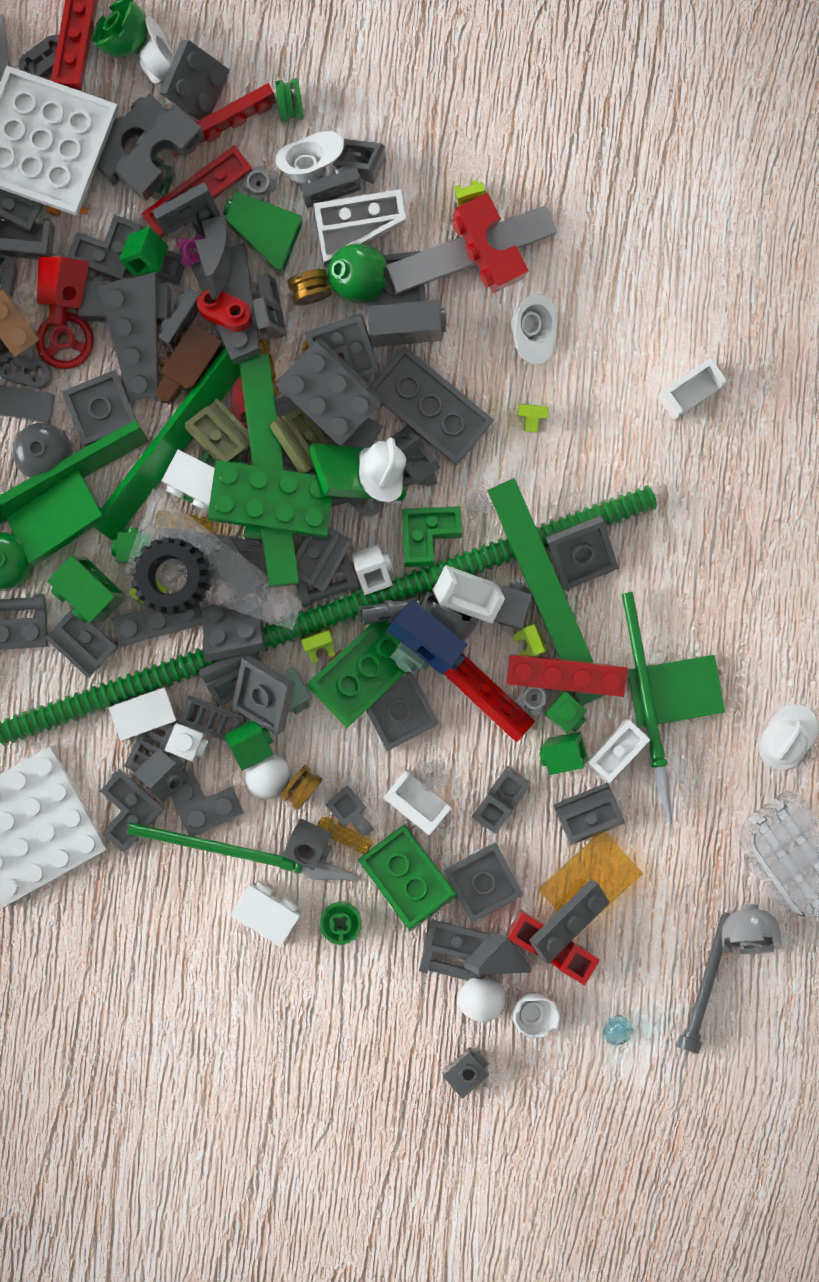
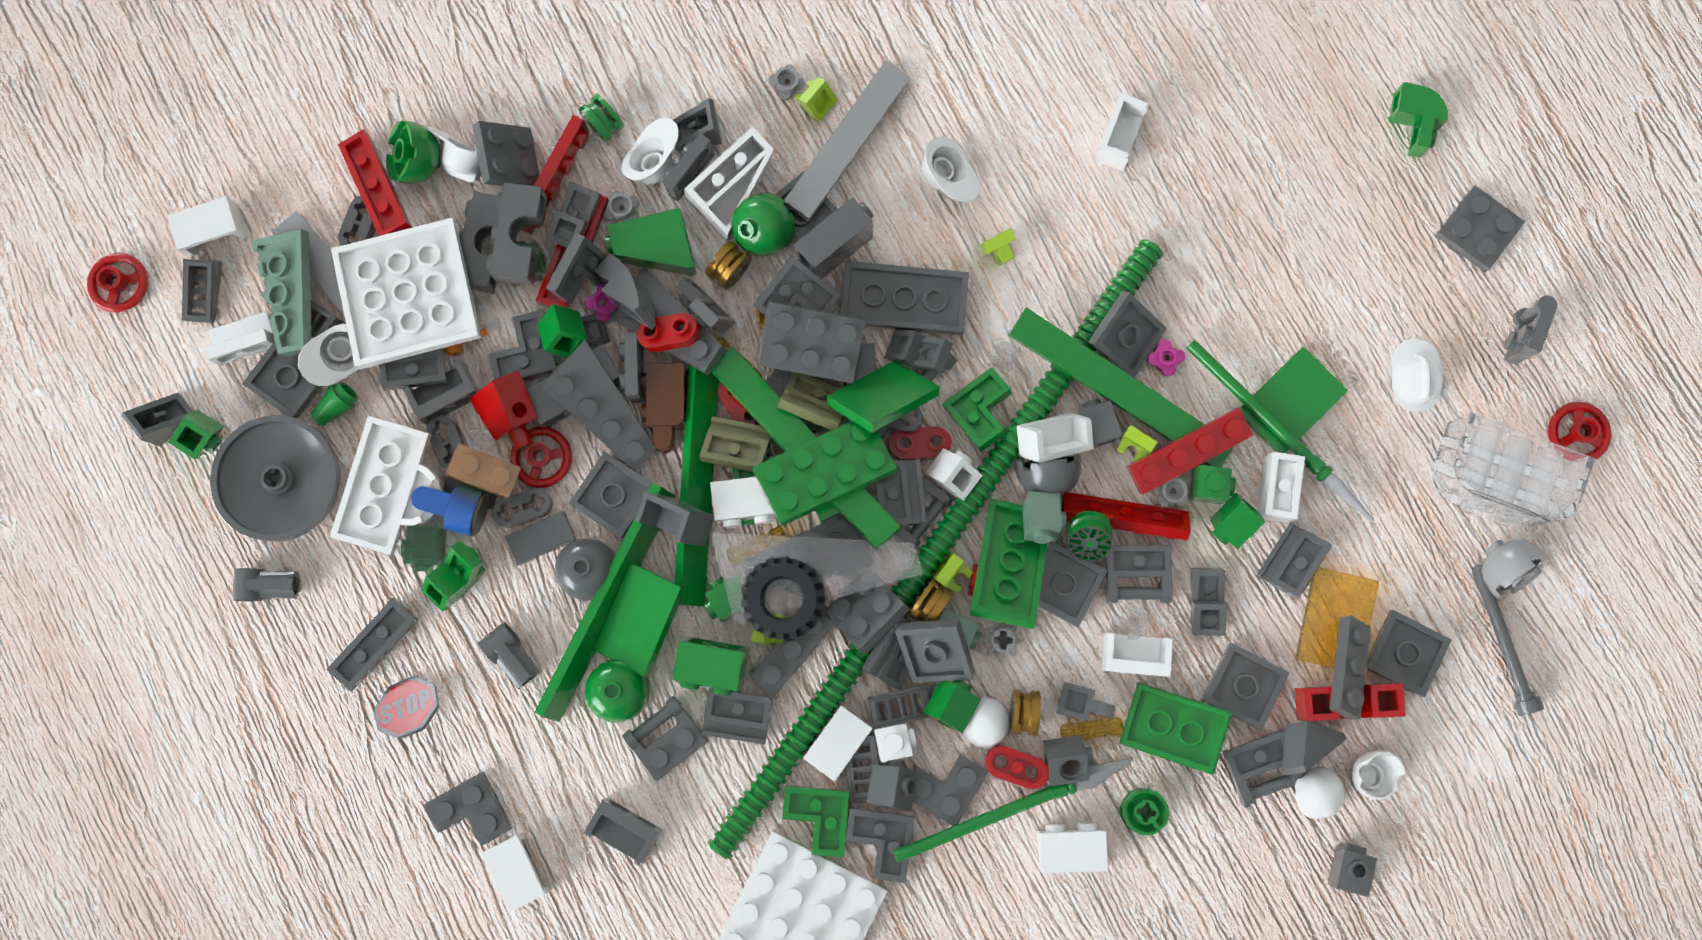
camera: 25 degrees left, 5 degrees down
dark grey pin [358,598,420,625] -> none
white piece [359,437,406,503] -> none
dark blue brick [386,599,468,675] -> none
red arch [452,193,529,294] -> none
clear light blue plate [603,1014,634,1046] -> none
none -> dark grey slope [546,182,602,248]
none -> dark grey panel [635,491,715,546]
none -> light grey plate [769,65,805,100]
none -> green plate [782,785,849,857]
none -> red plate [889,426,952,461]
none -> pearl gold wheel [908,579,954,622]
none -> light grey gear [982,622,1023,661]
none -> red plate [985,745,1049,789]
none -> green wheel [1068,511,1113,561]
none -> dark grey plate [1106,545,1172,603]
none -> dark pink plate [1148,339,1185,376]
none -> dark grey plate [1367,610,1452,697]

